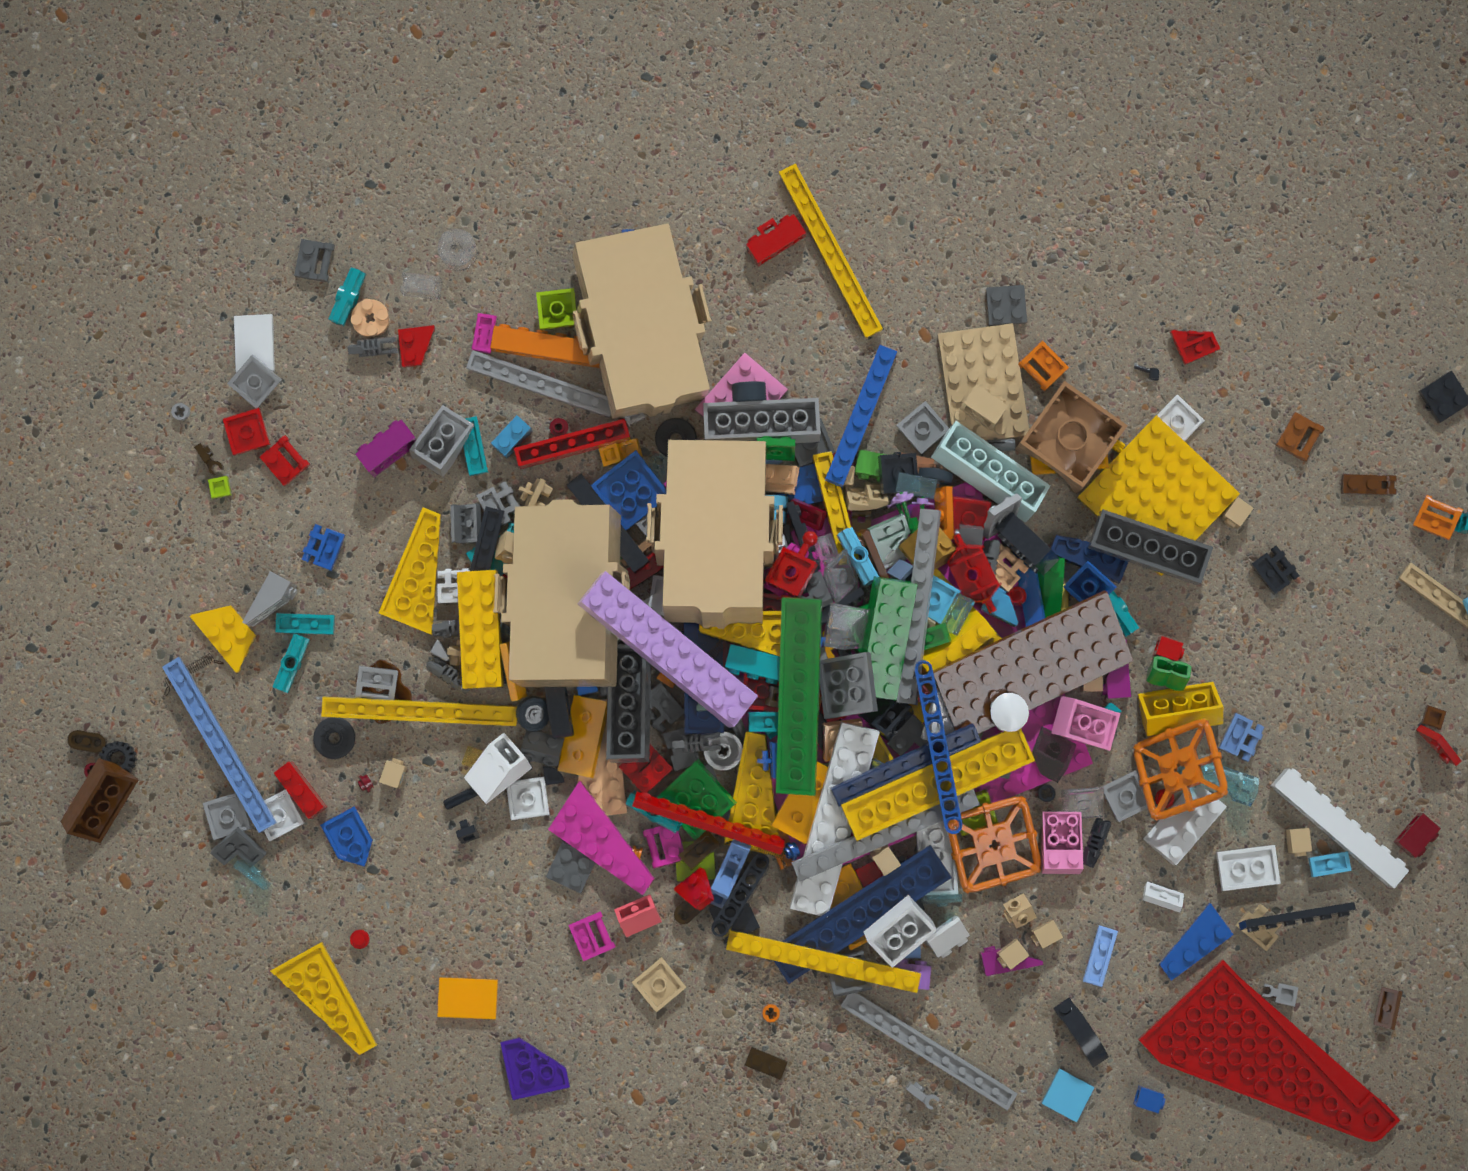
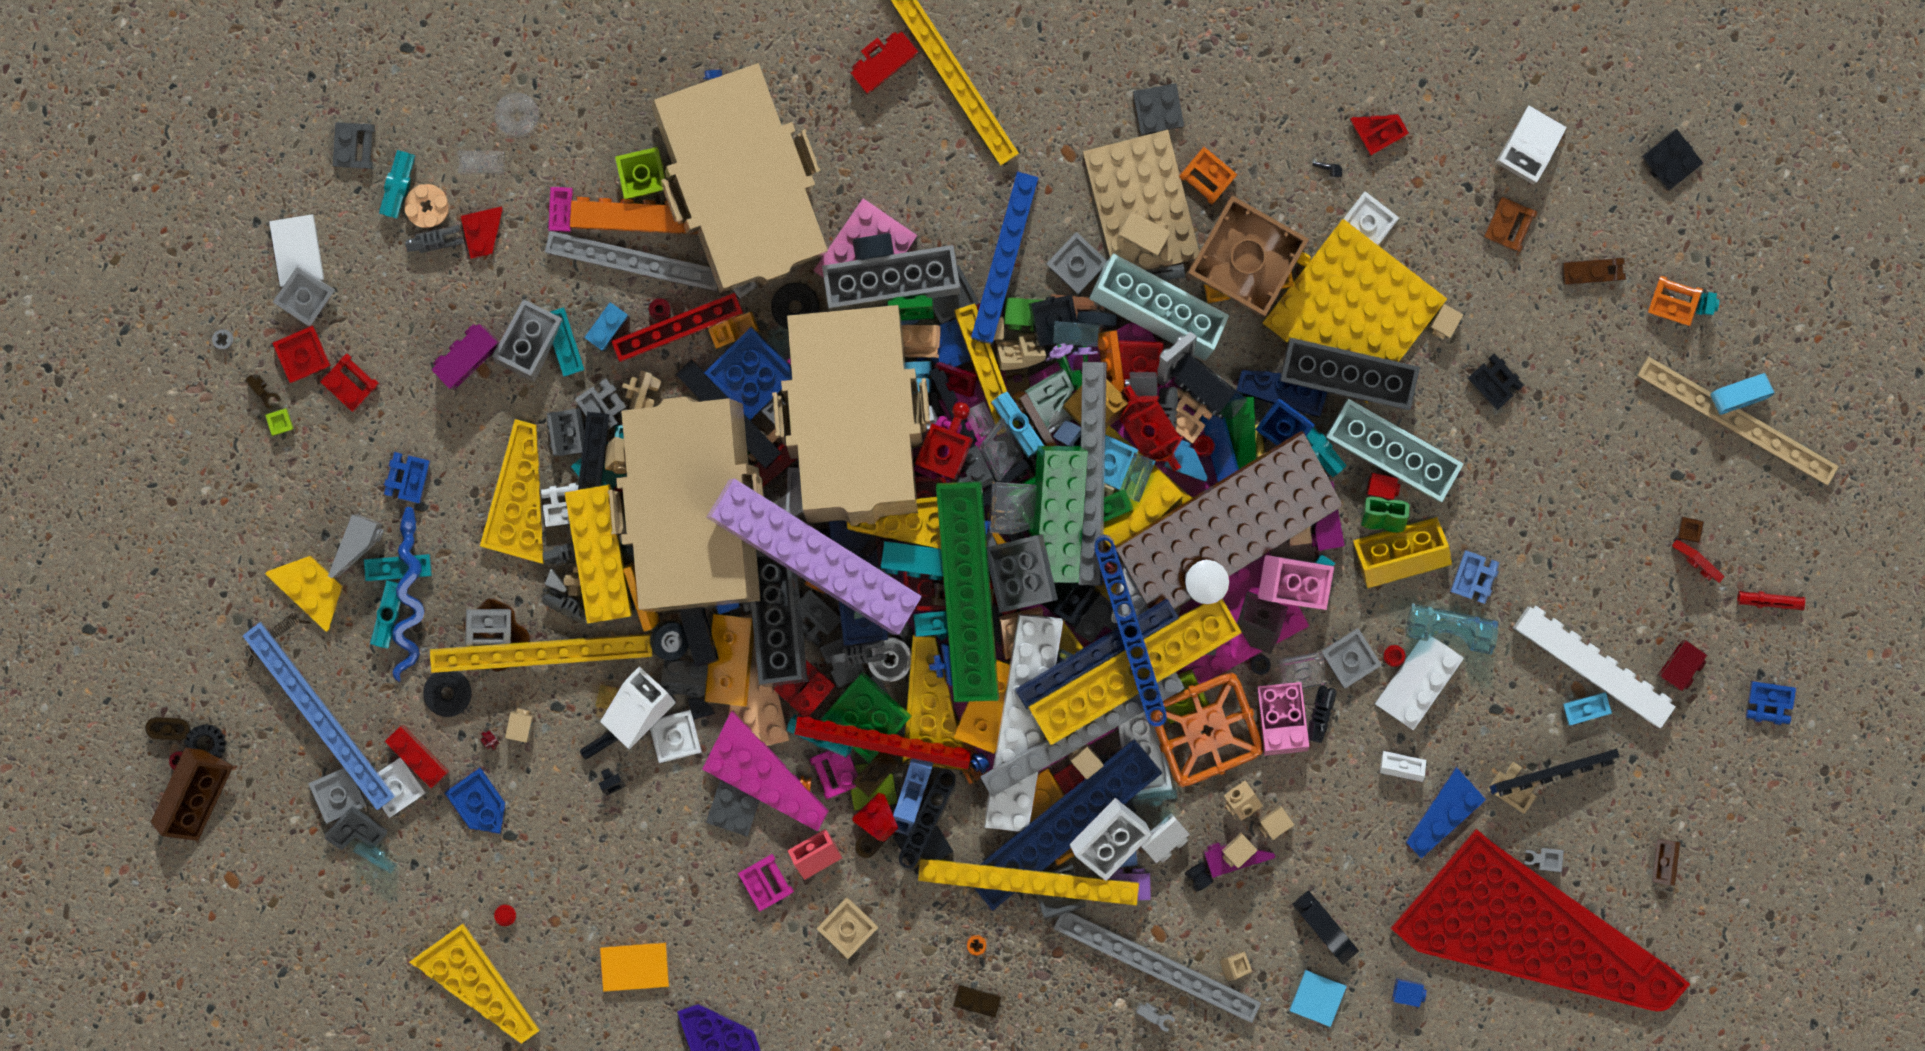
camera: 10 degrees left, 5 degrees up
light blue tile [1083,925,1118,987] -> none
orange plate [1133,718,1229,821] -> none
white plate [1216,845,1281,891] -> none
tan brick [1286,828,1312,857] -> none
none -> blue animal [392,507,425,682]
none -> black wheel [1184,862,1214,892]
none -> tan slope [1220,951,1252,981]
none -> light aqua brick [1325,399,1463,502]
none -> white slope [1495,105,1567,184]

